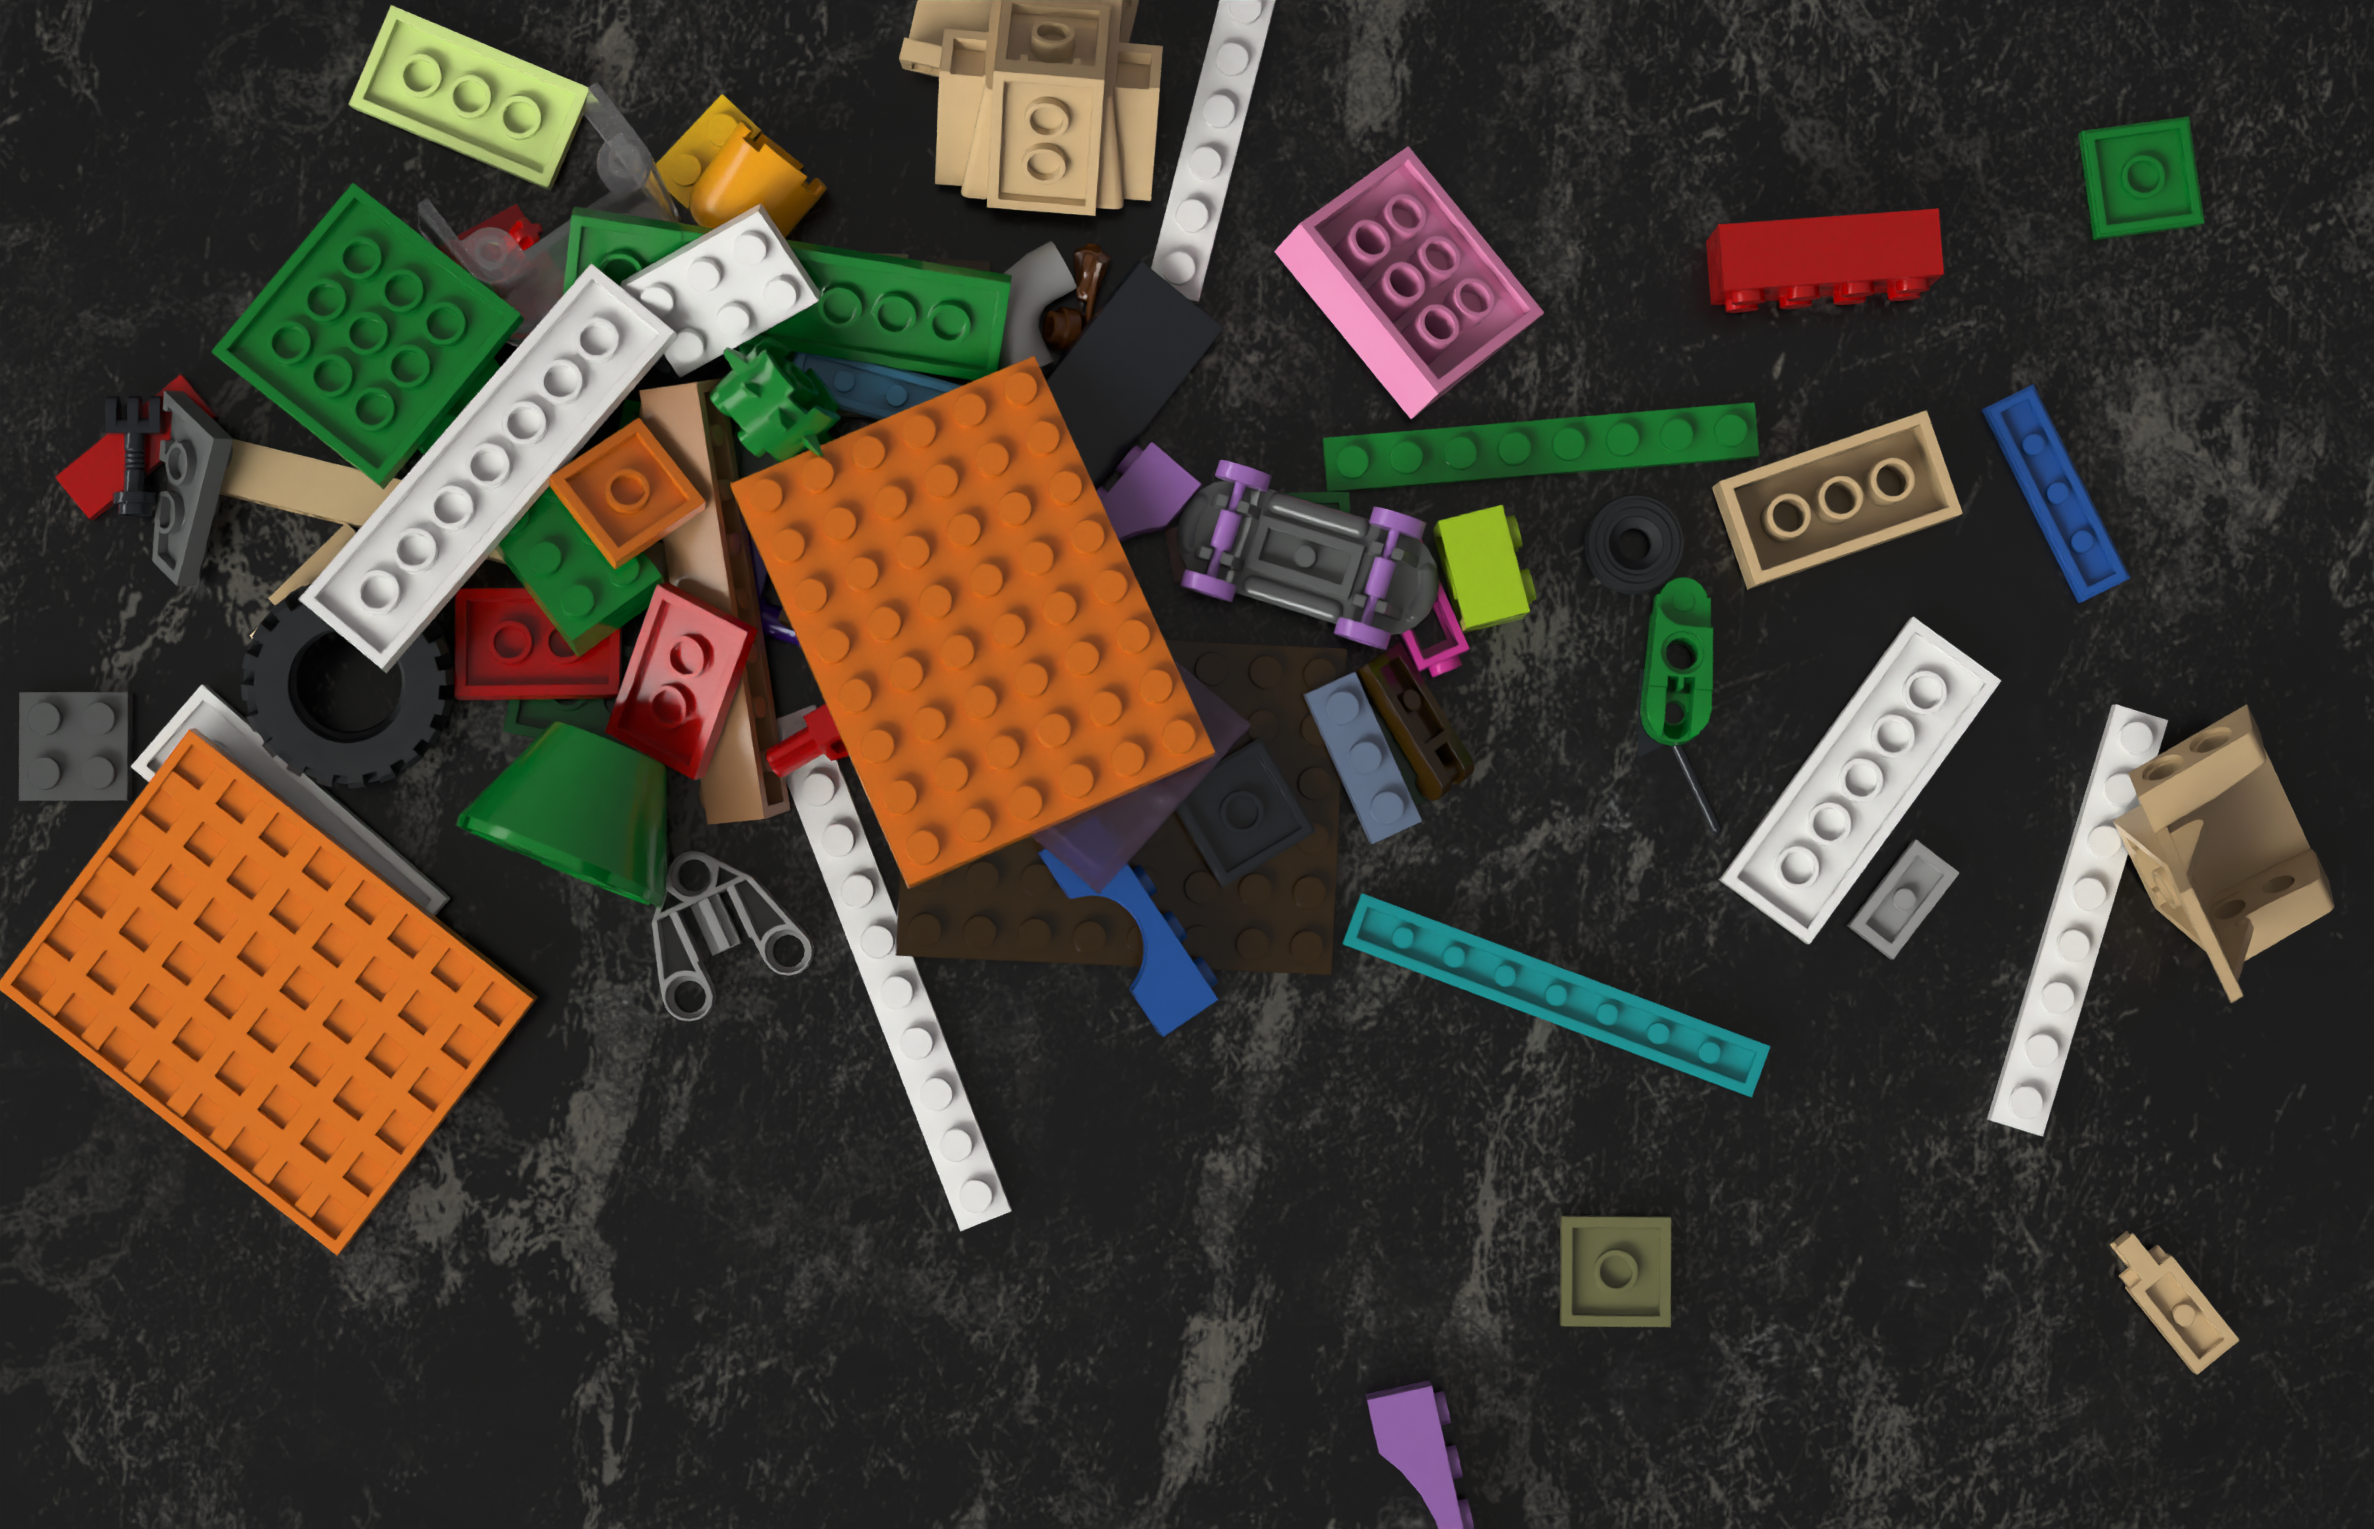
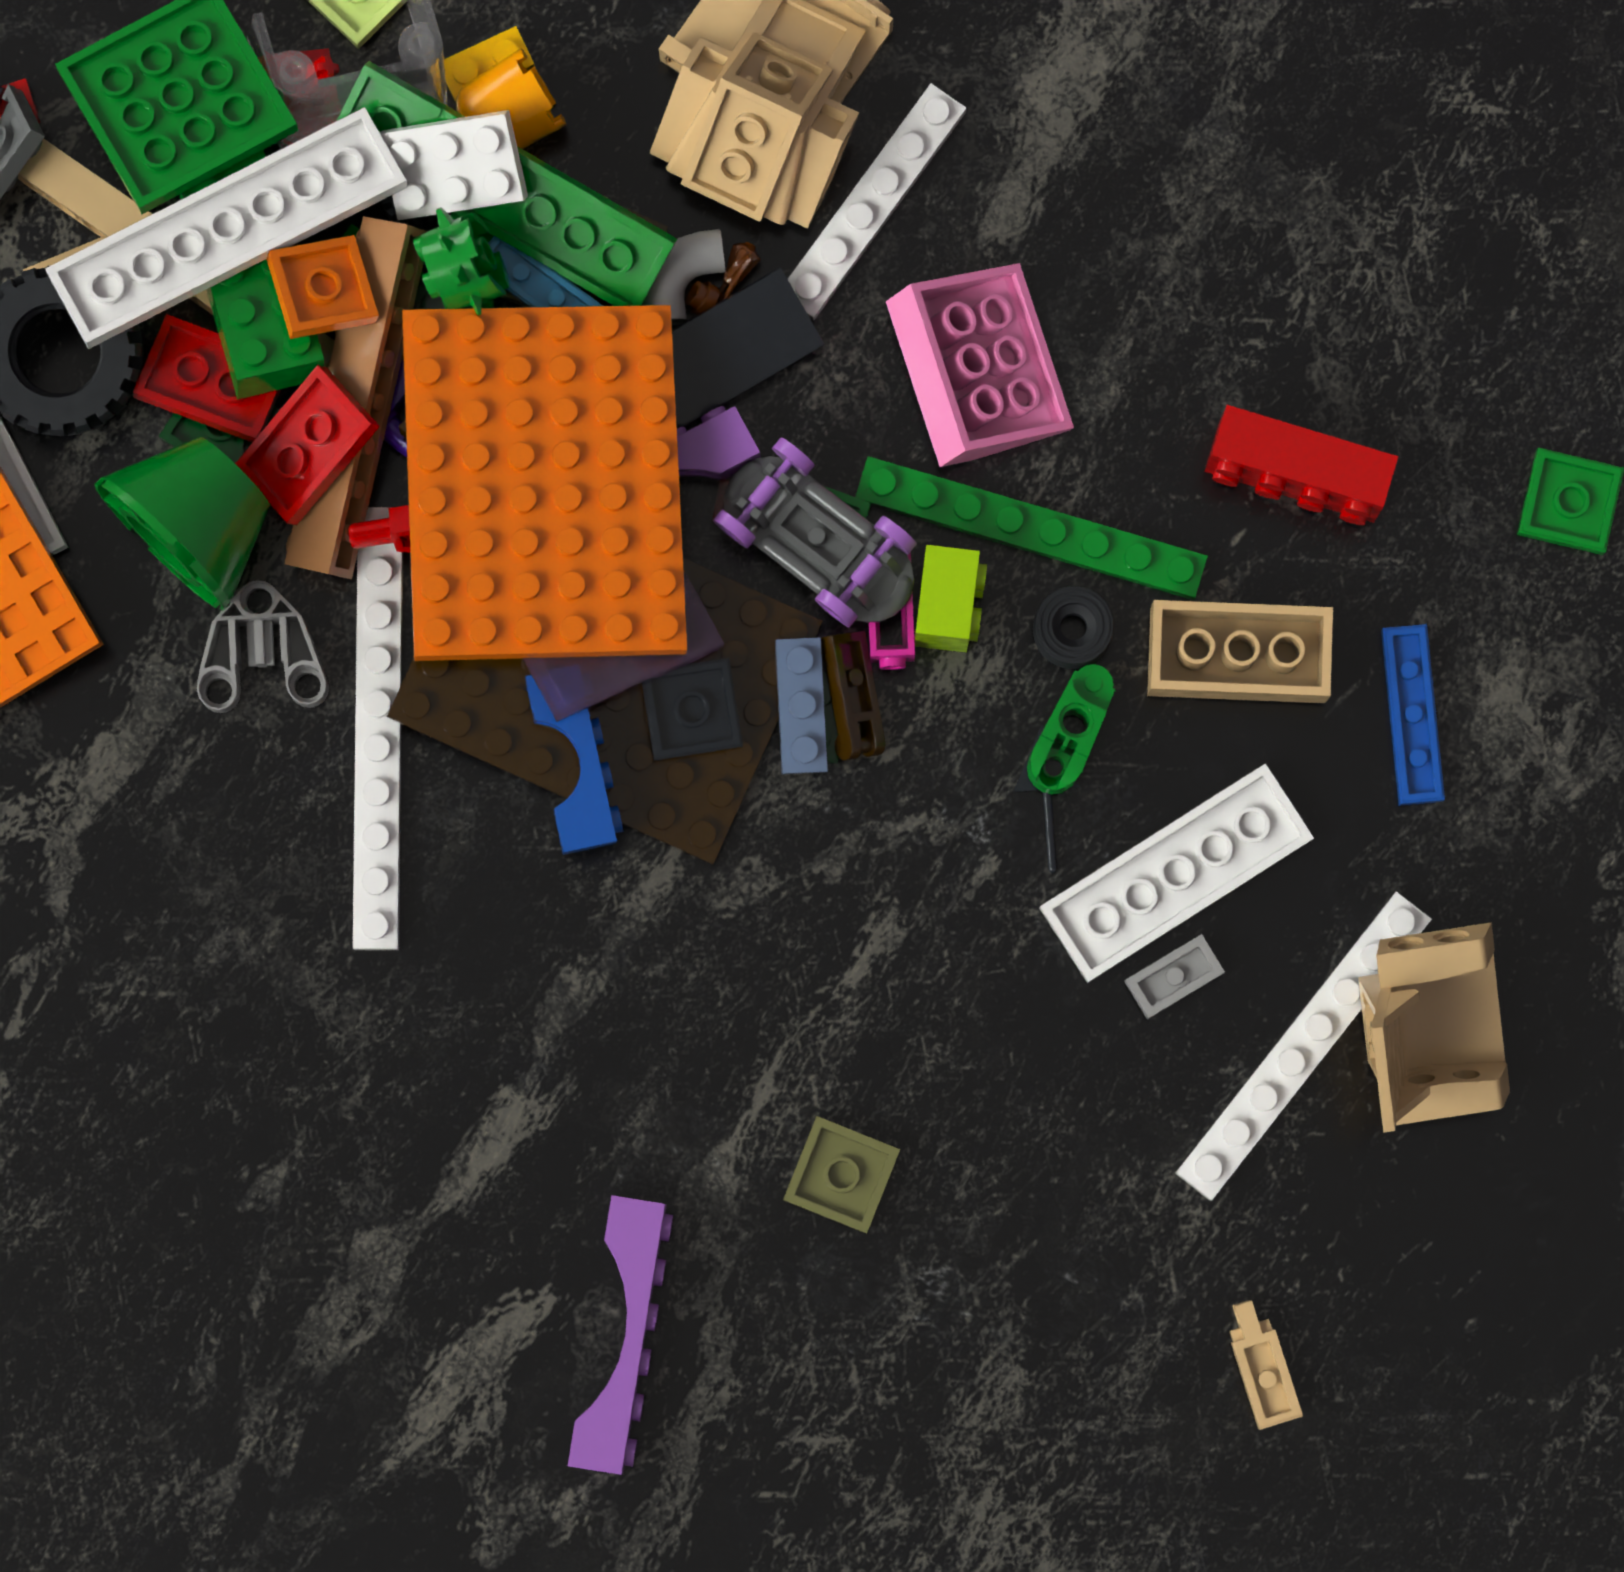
camera: 20 degrees right, 5 degrees down
teal plate [1342,893,1771,1097] -> none

